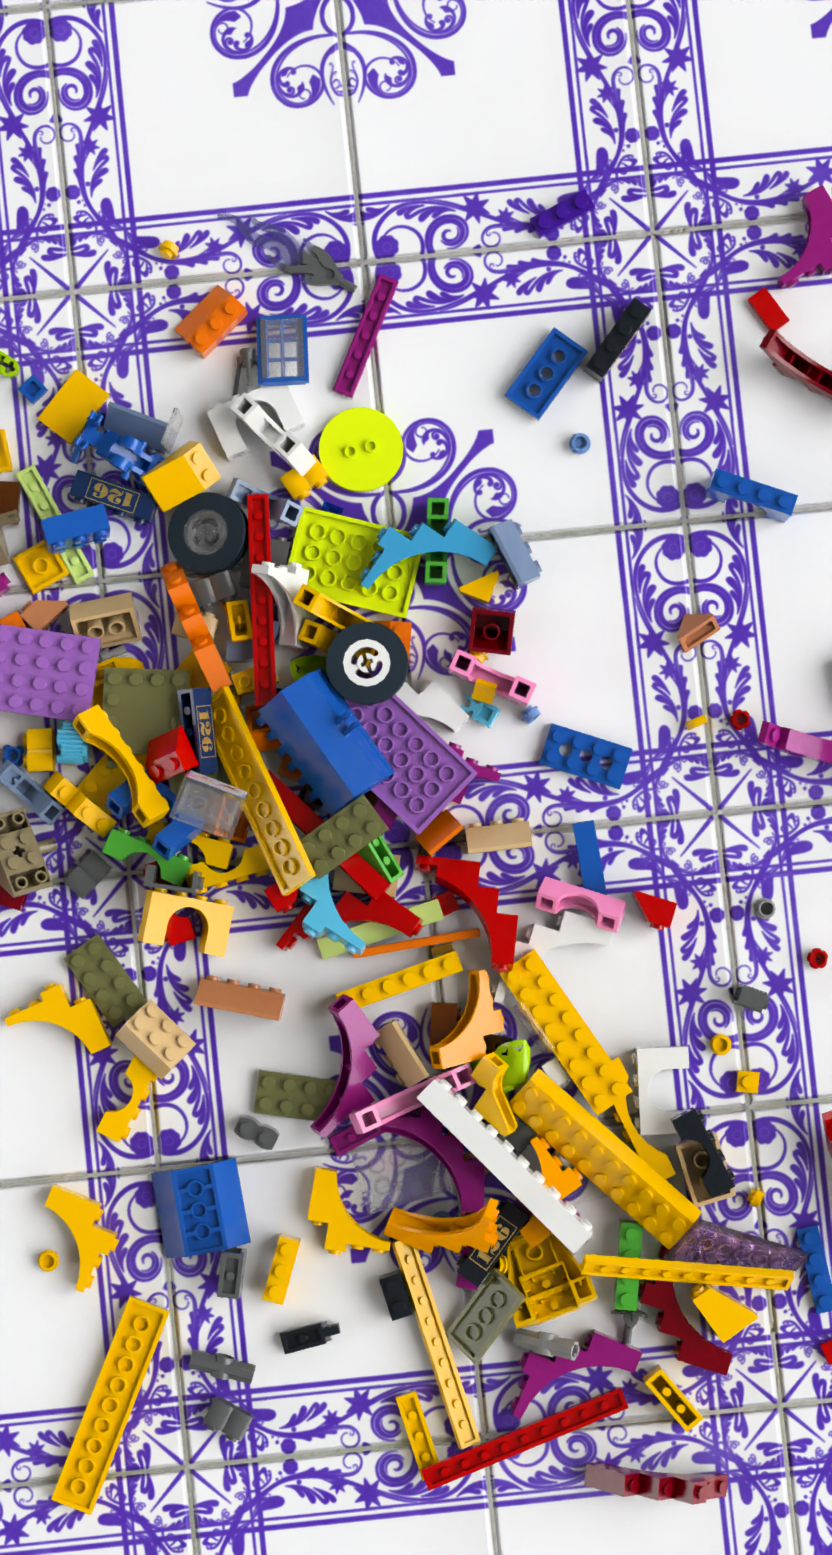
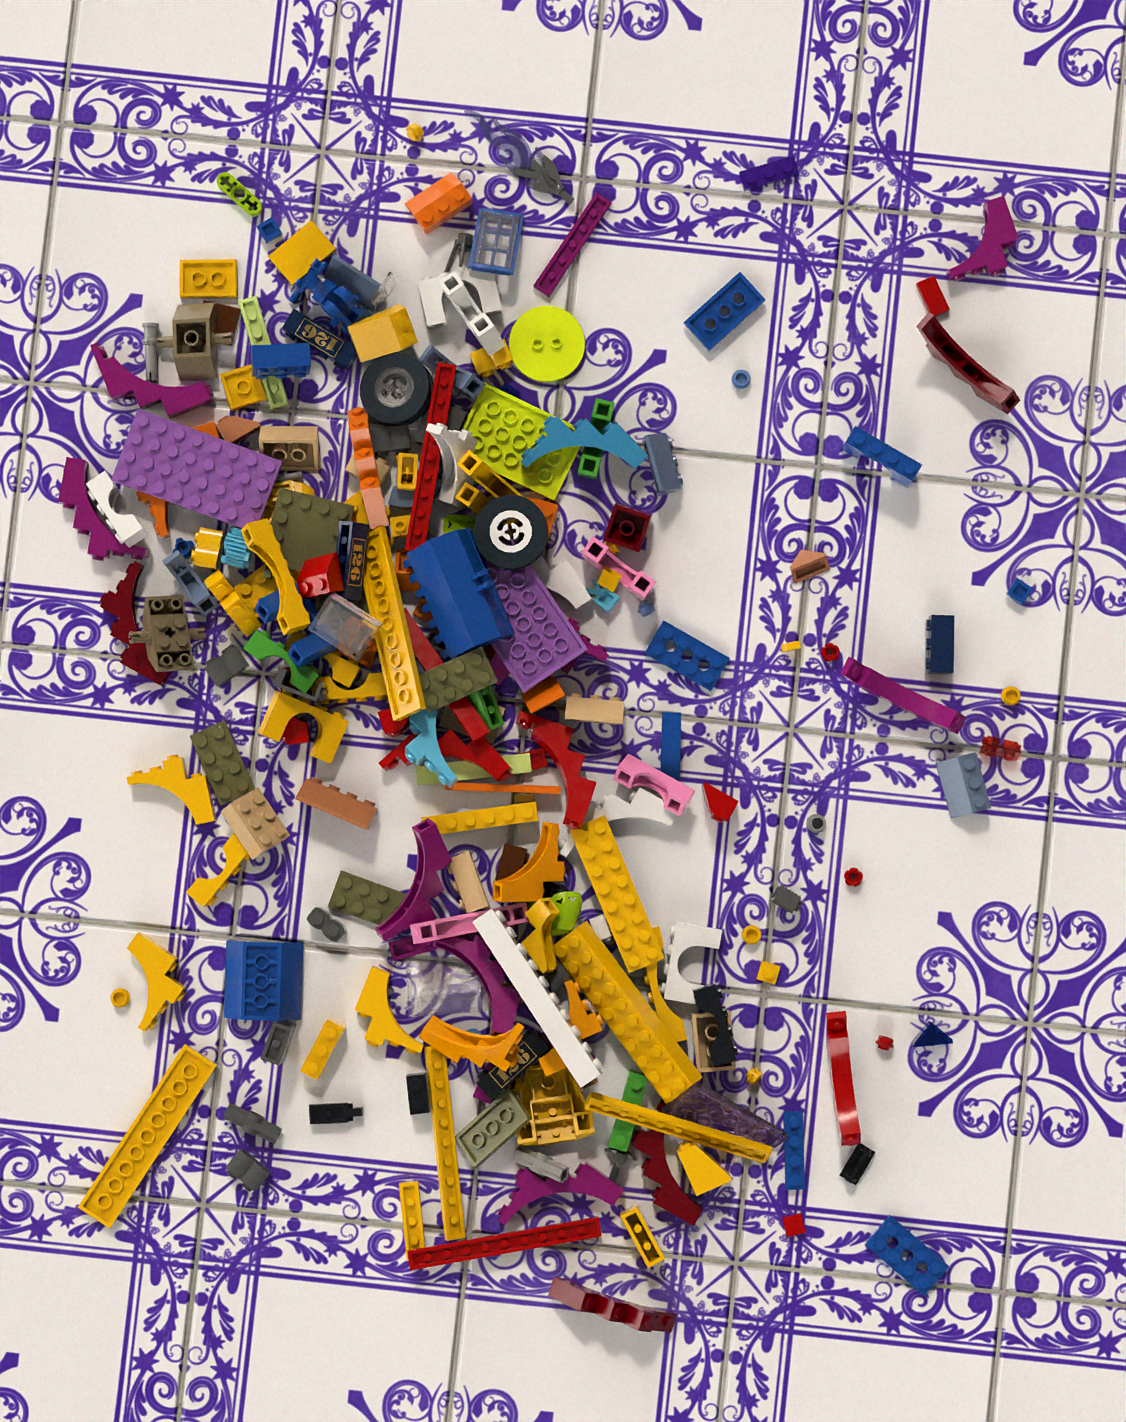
camera: 15 degrees right, 0 degrees up
yellow slope [459,570,499,604] -> none
clear piece [511,1002,555,1053] -> none
black brick [584,298,651,383] -> none

